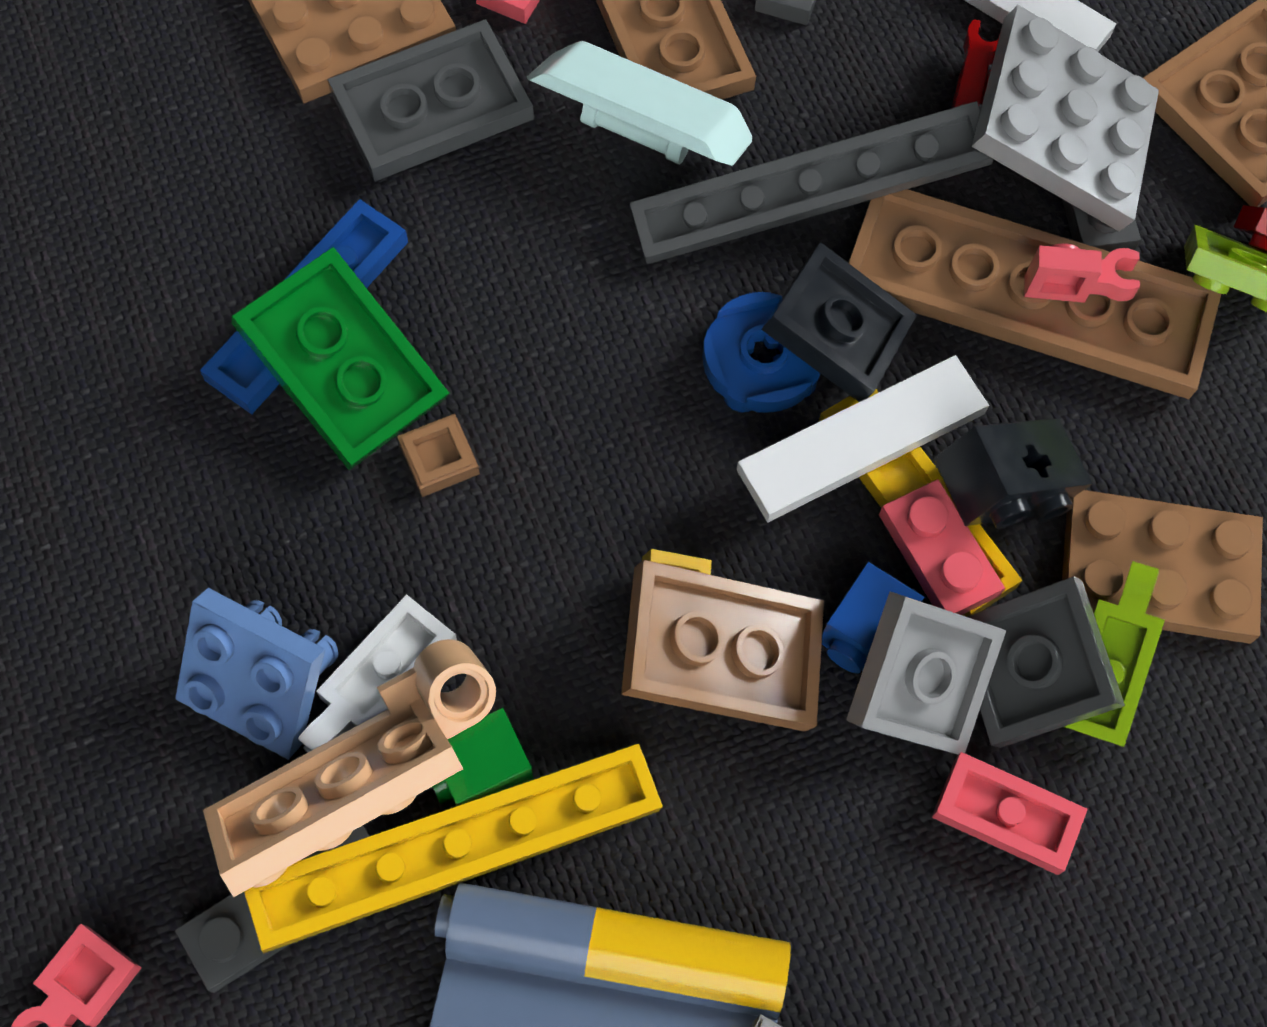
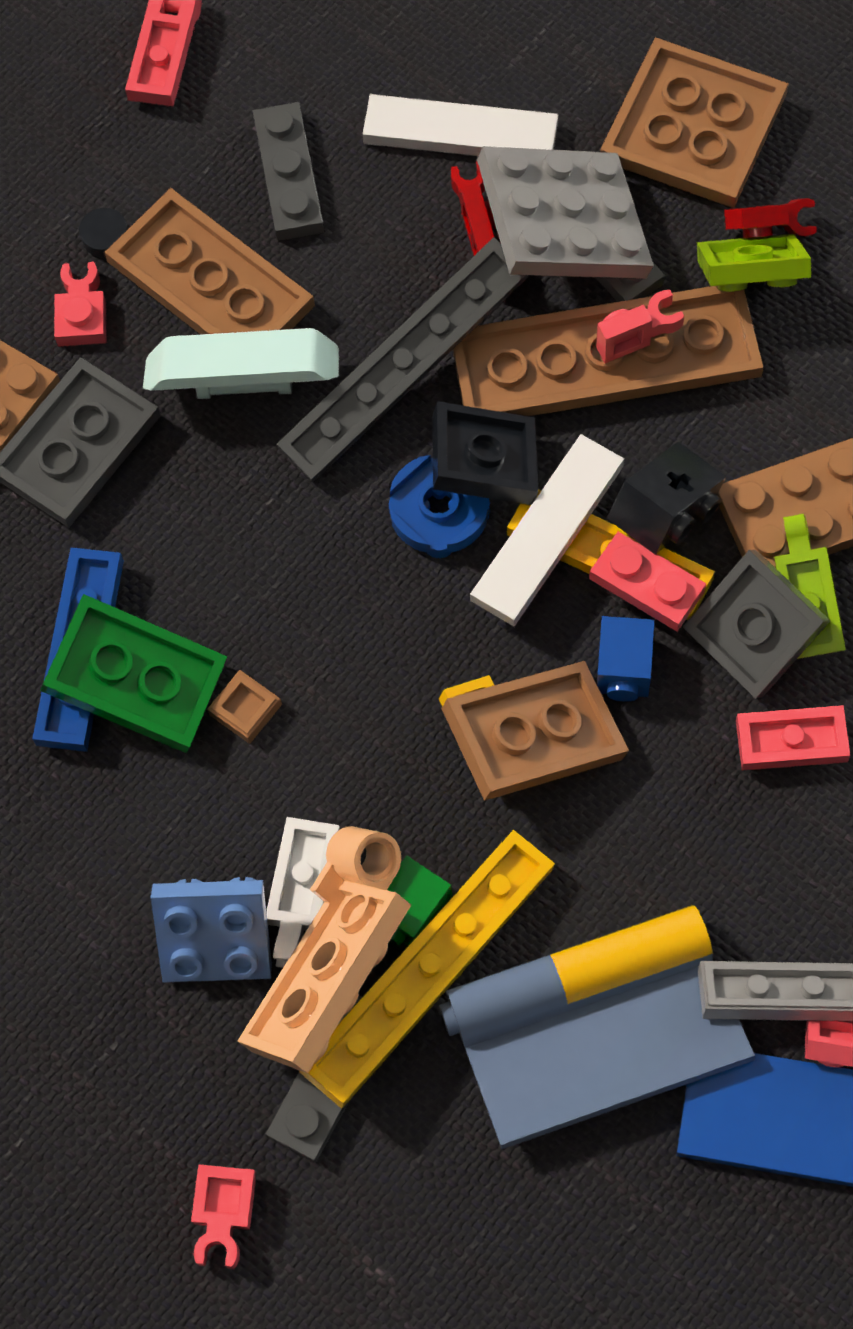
camera: 20 degrees left, 0 degrees up
light grey plate [846,591,1006,754] -> none

